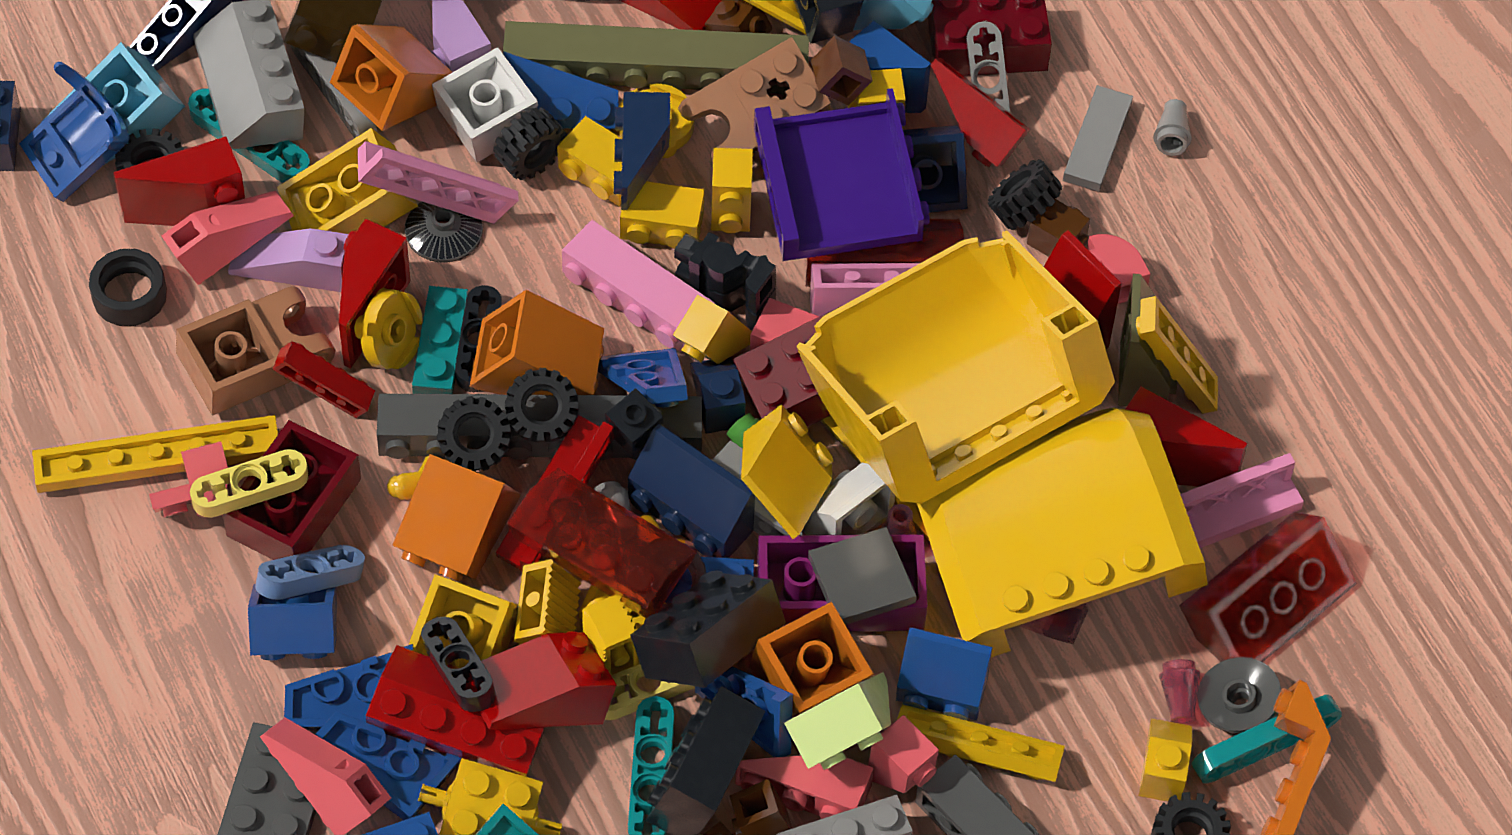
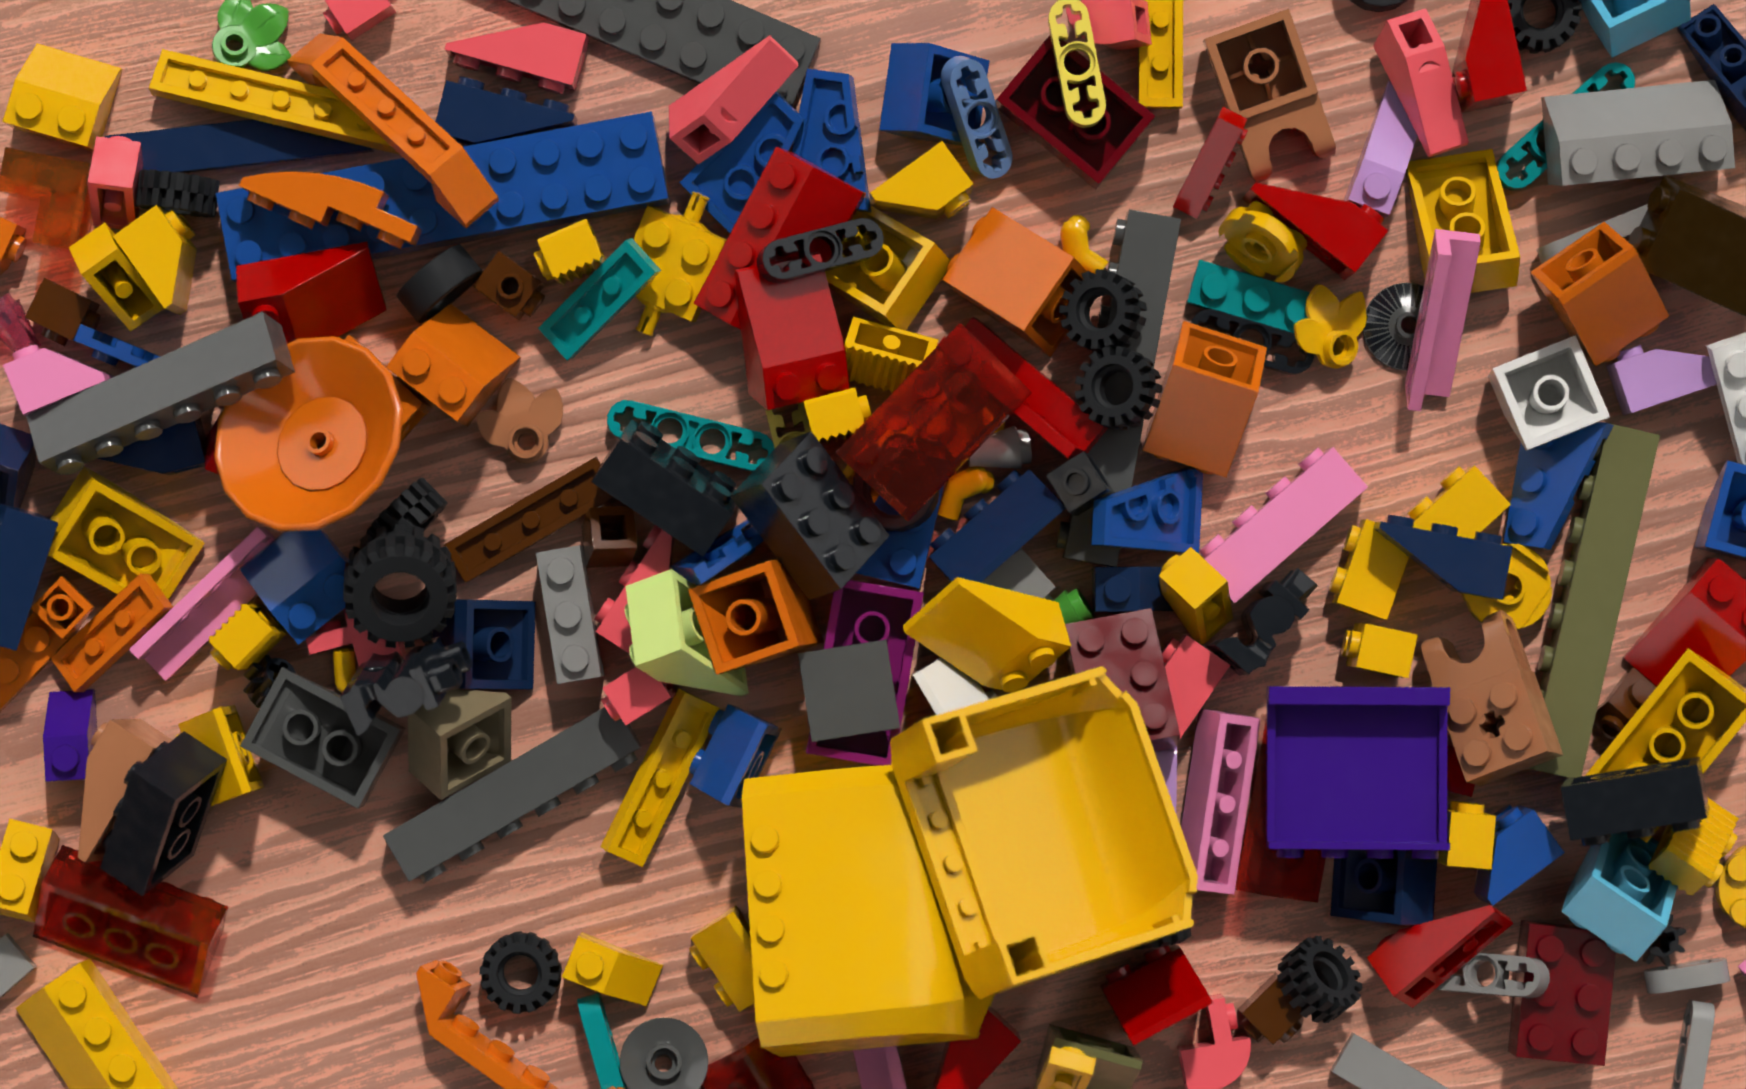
camera: 100 degrees right, 30 degrees up
black tyre [493,108,567,180] -> none
reddish brown brick [811,35,873,106] -> none
clear pink cone [1159,659,1200,724] -> none
none -> yellow slope [689,906,754,1012]
none -> yellow slope [870,141,974,219]
none -> yellow plate [1294,284,1367,369]

